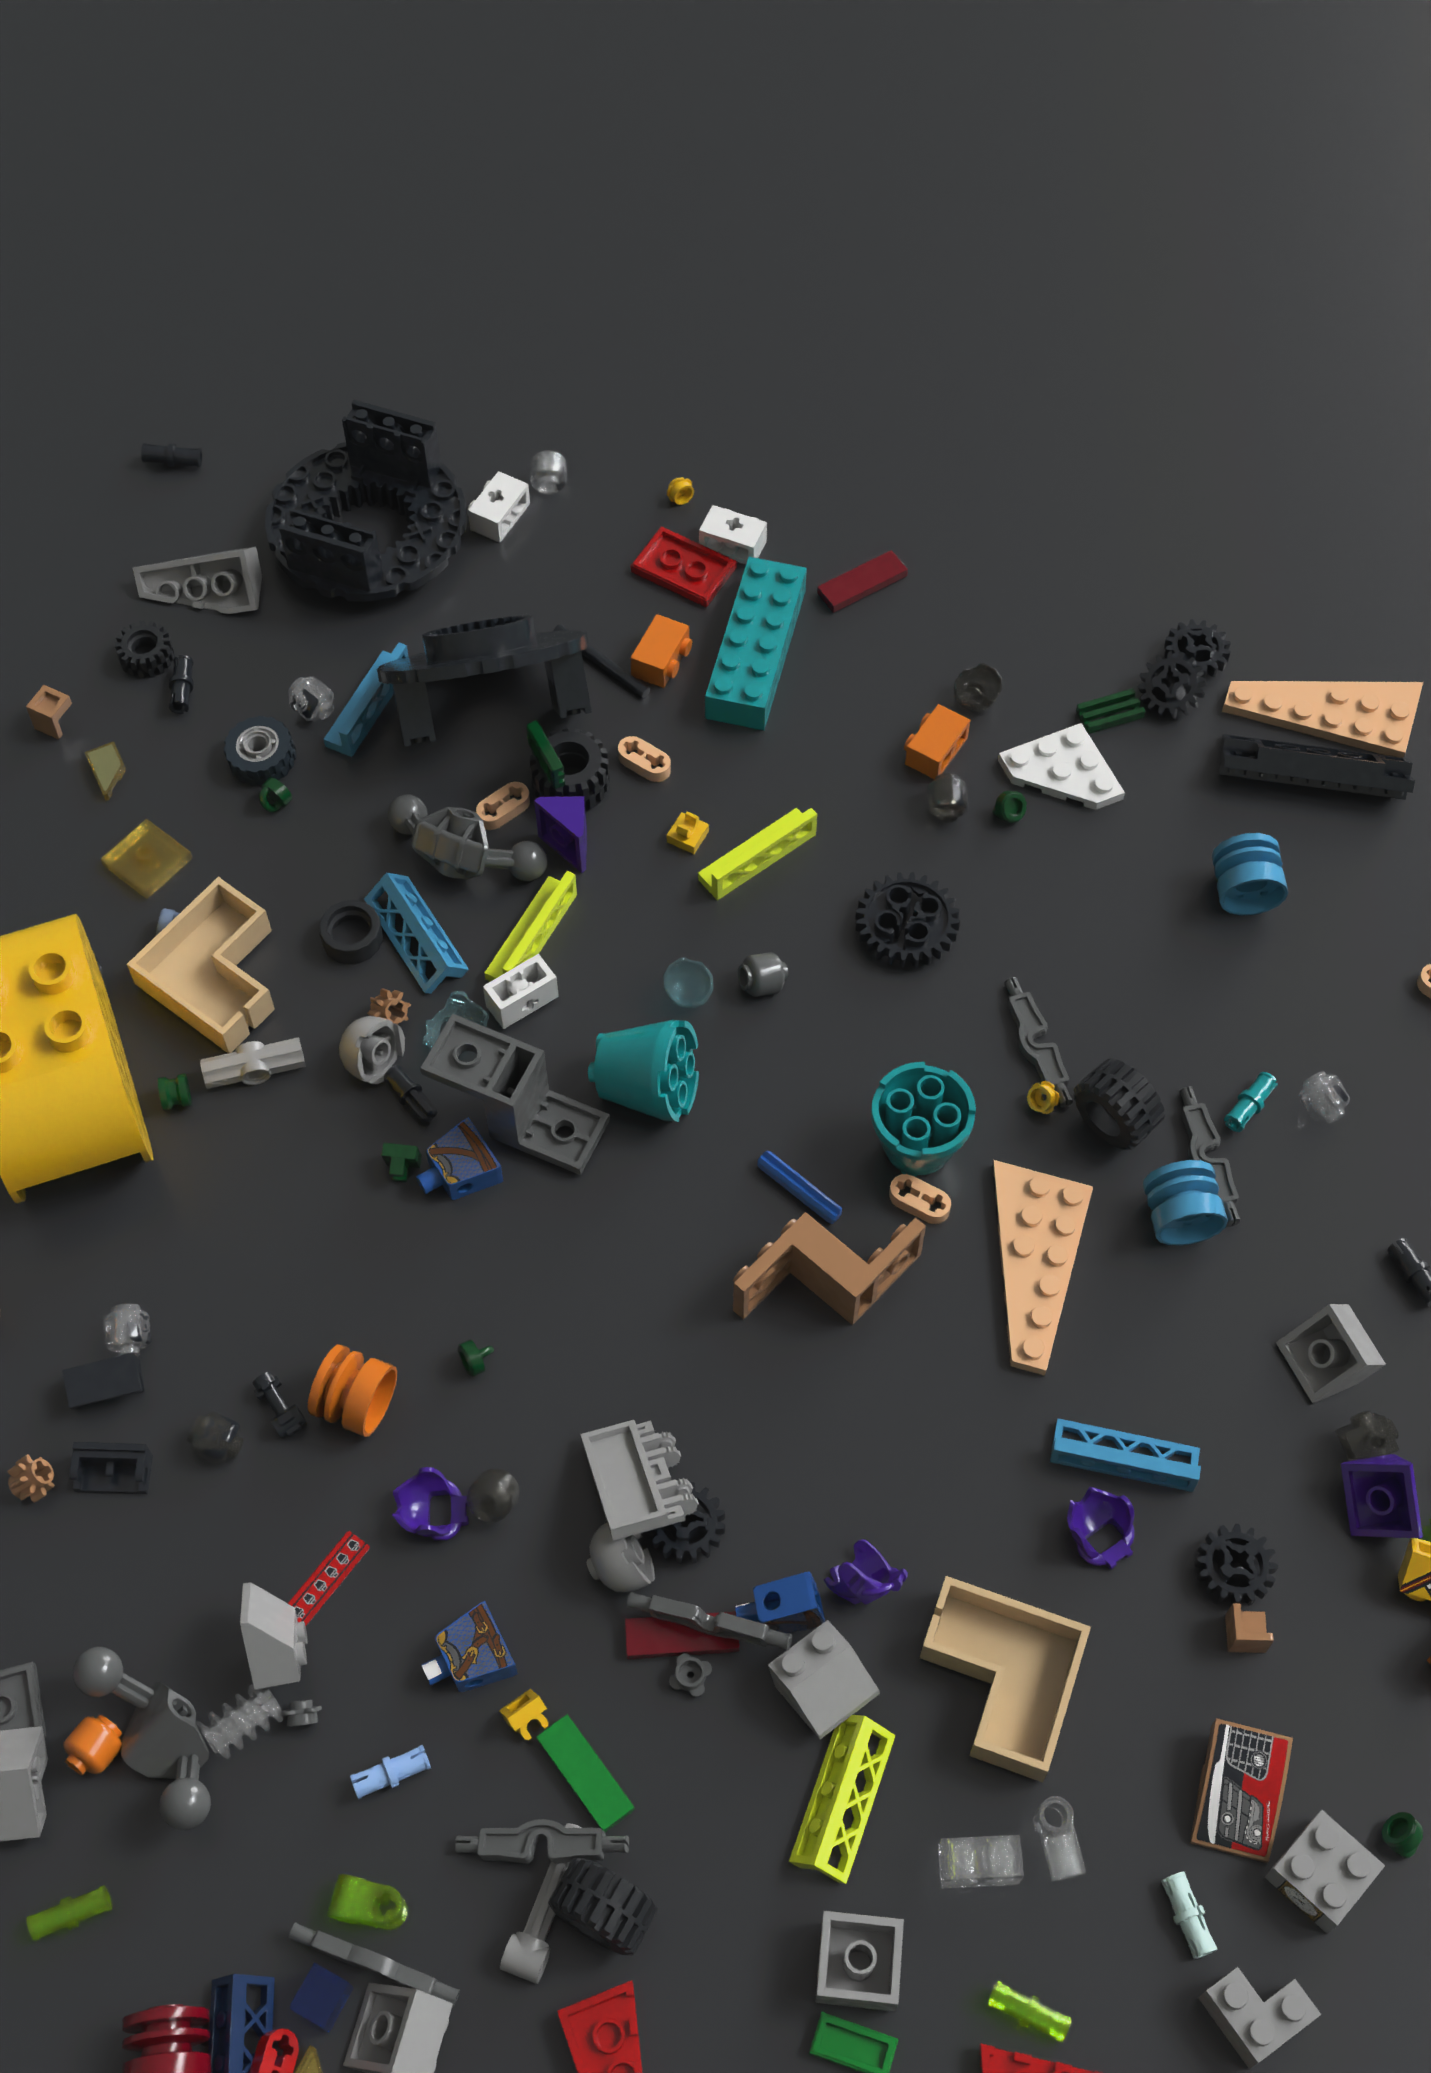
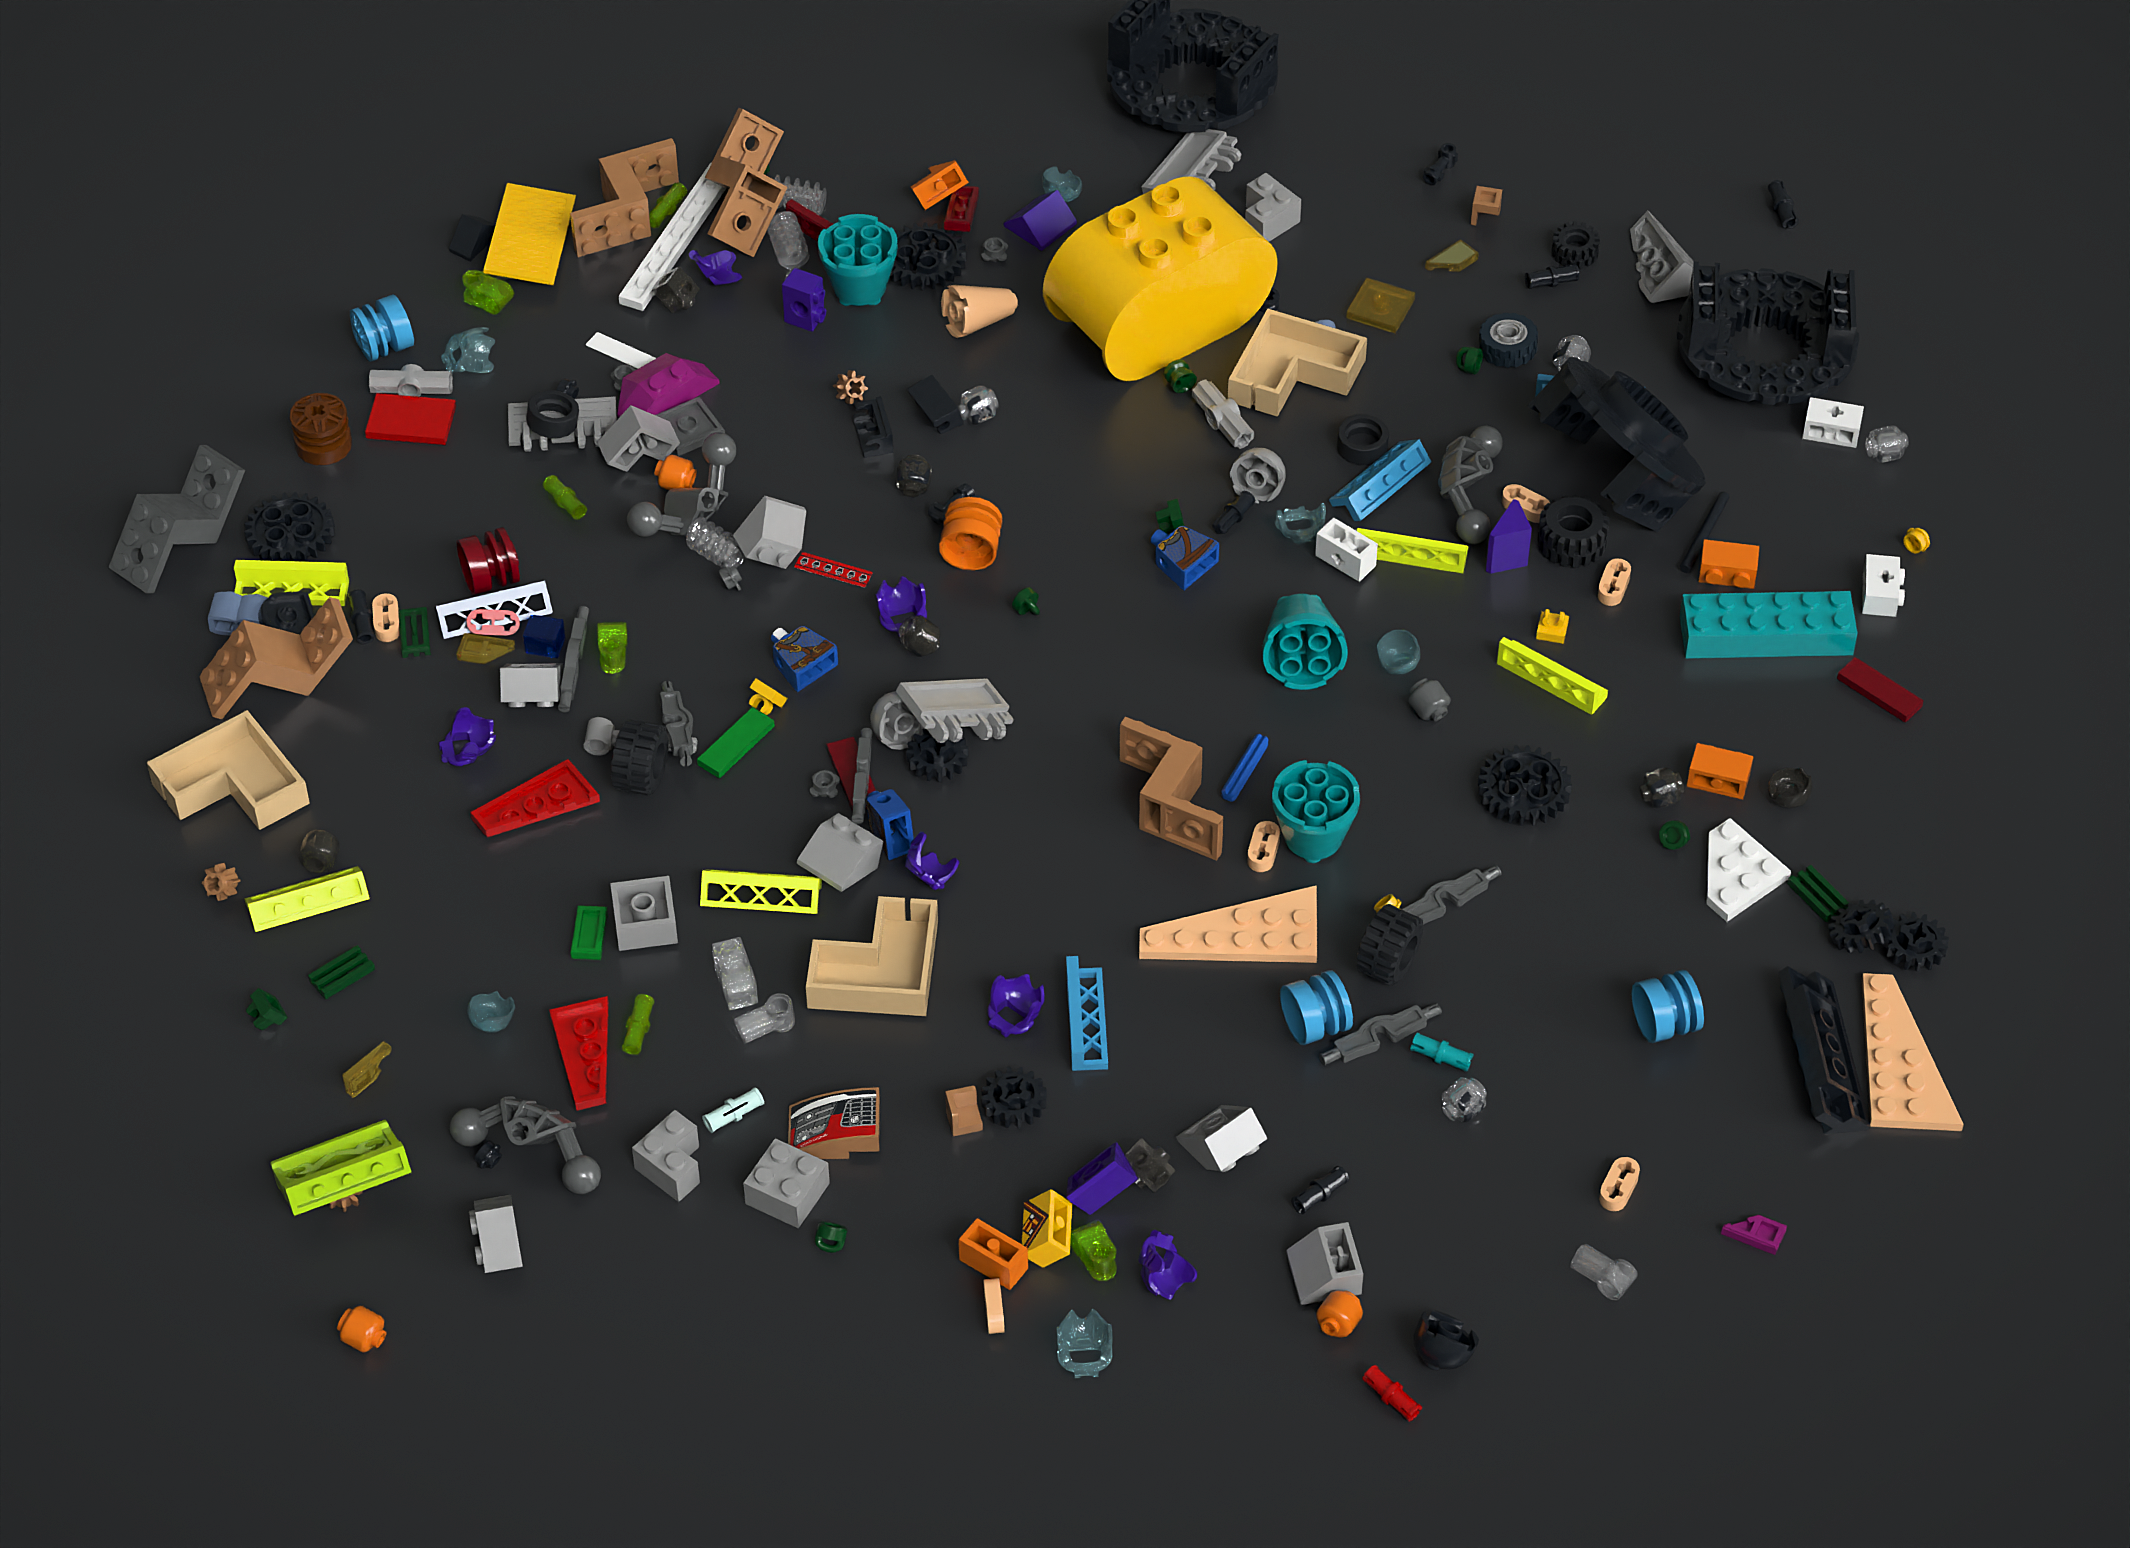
camera: 75 degrees right, 10 degrees down
light blue pin [349,1745,431,1800] -> none
medium nougat gear [367,988,411,1025] -> none
dark grey bracket [420,1014,610,1175] -> none
dark green tile [526,720,565,789] -> none
red tile [631,526,737,607] -> none

